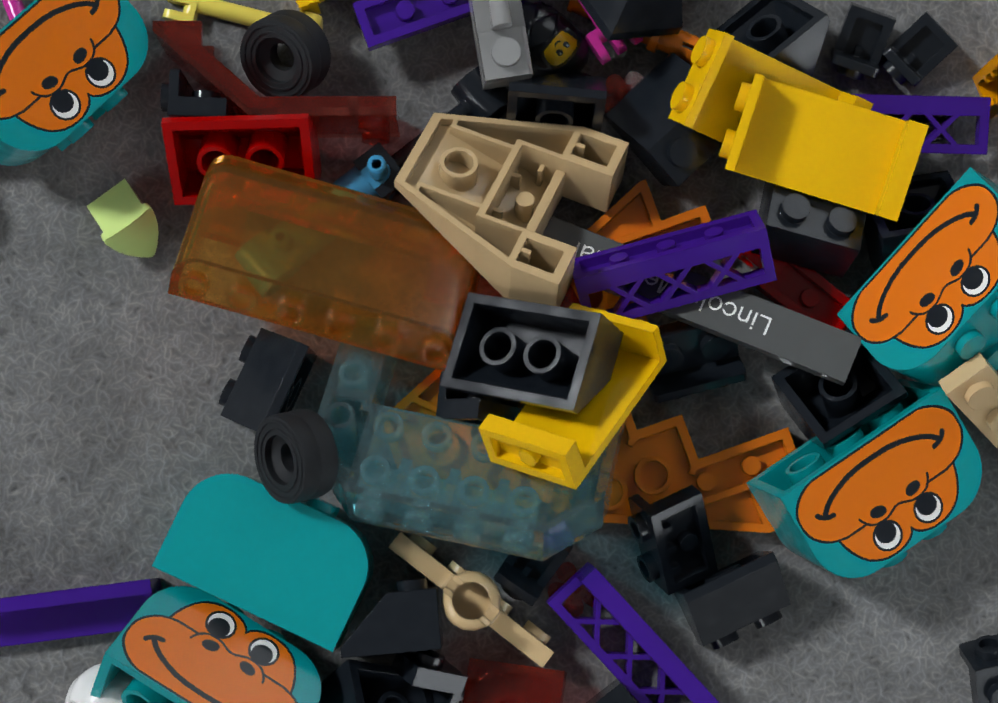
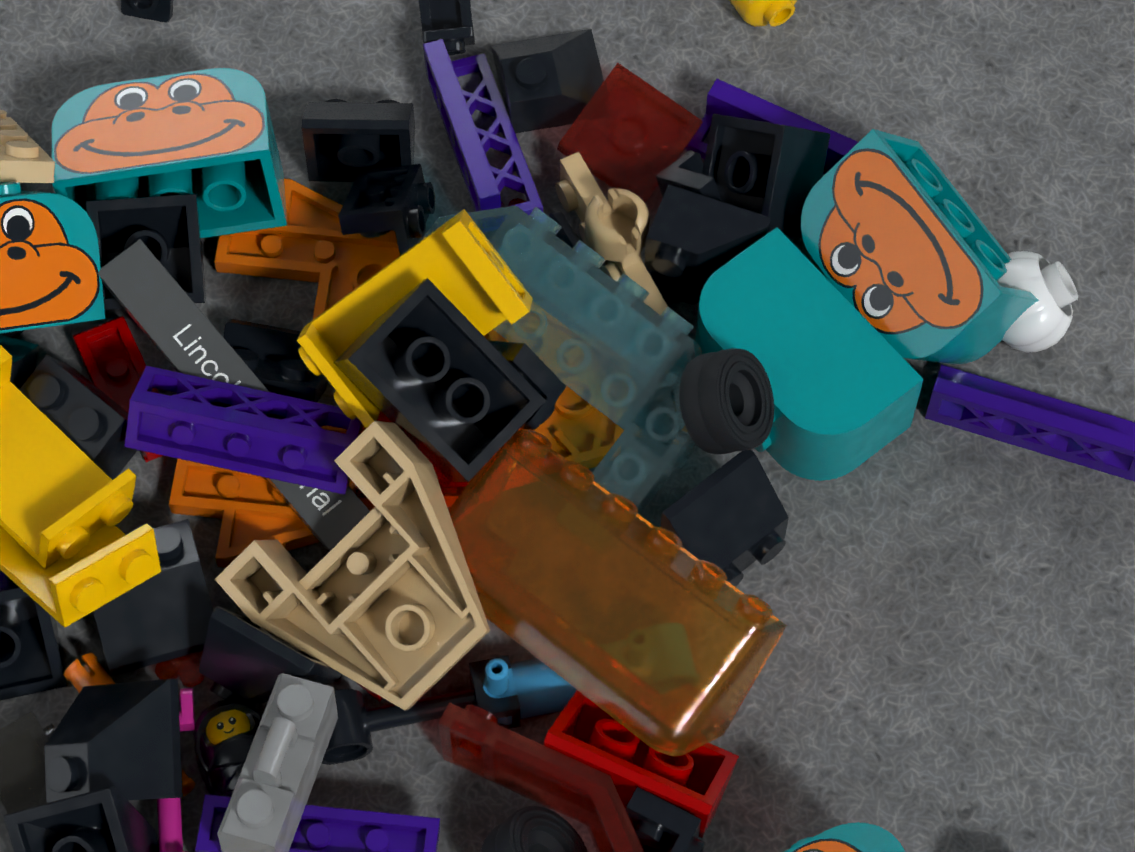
camera: 150 degrees left, 20 degrees down
yellowish green tile [87,179,159,258] -> none

